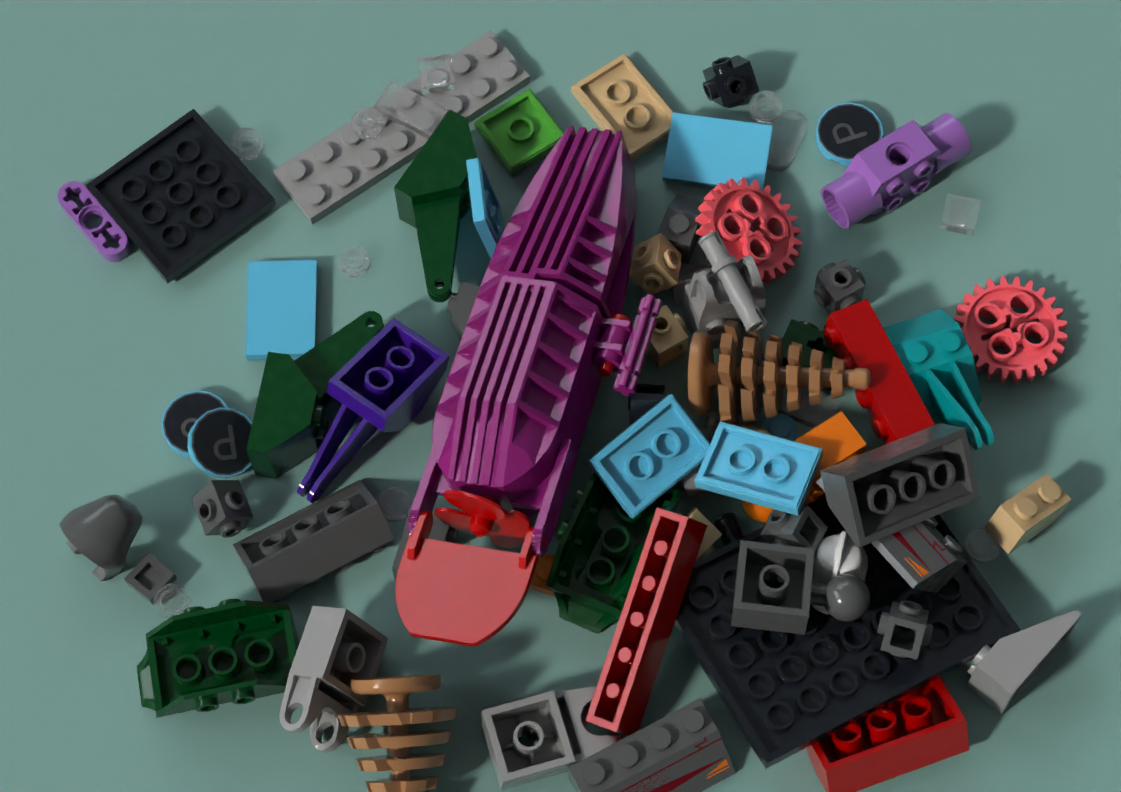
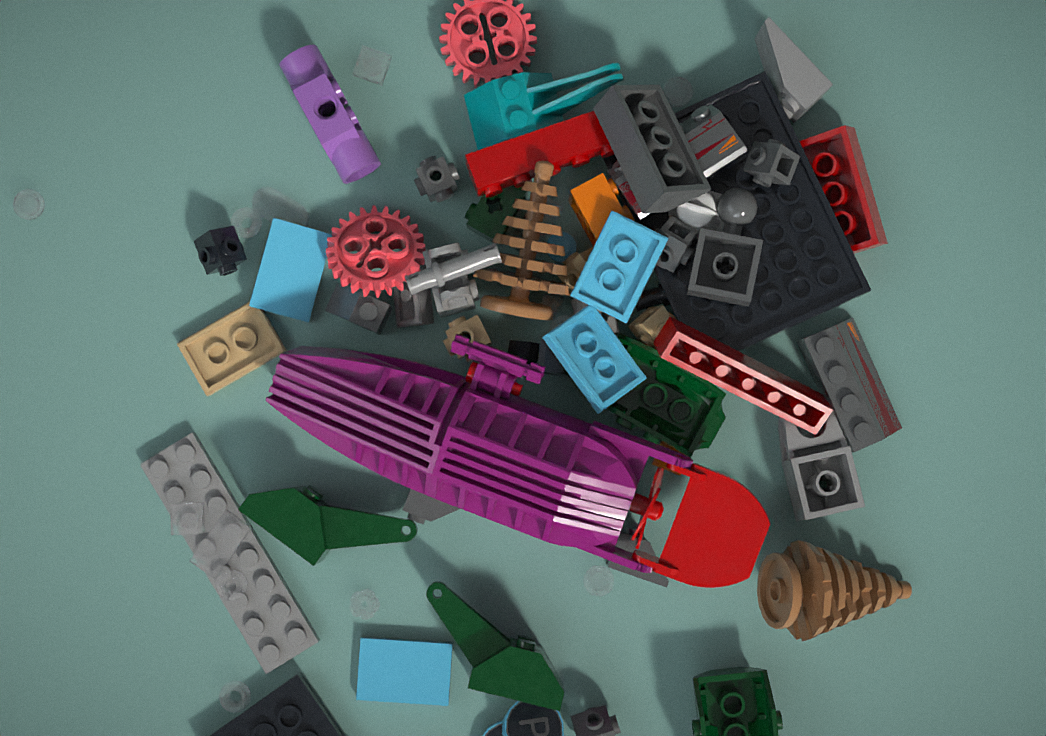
camera: 90 degrees left, 20 degrees up
dark grey slope [233,480,395,603] -> none
light grey brick [279,606,388,753] -> none
dark purple slope [297,318,450,504] -> none
medium azure tile [466,158,503,259] -> none
bright green plate [474,89,564,176] -> none
tan brick [629,233,682,295] -> none
black tile [815,102,883,167] -> none
tan brick [984,474,1072,554] -> none

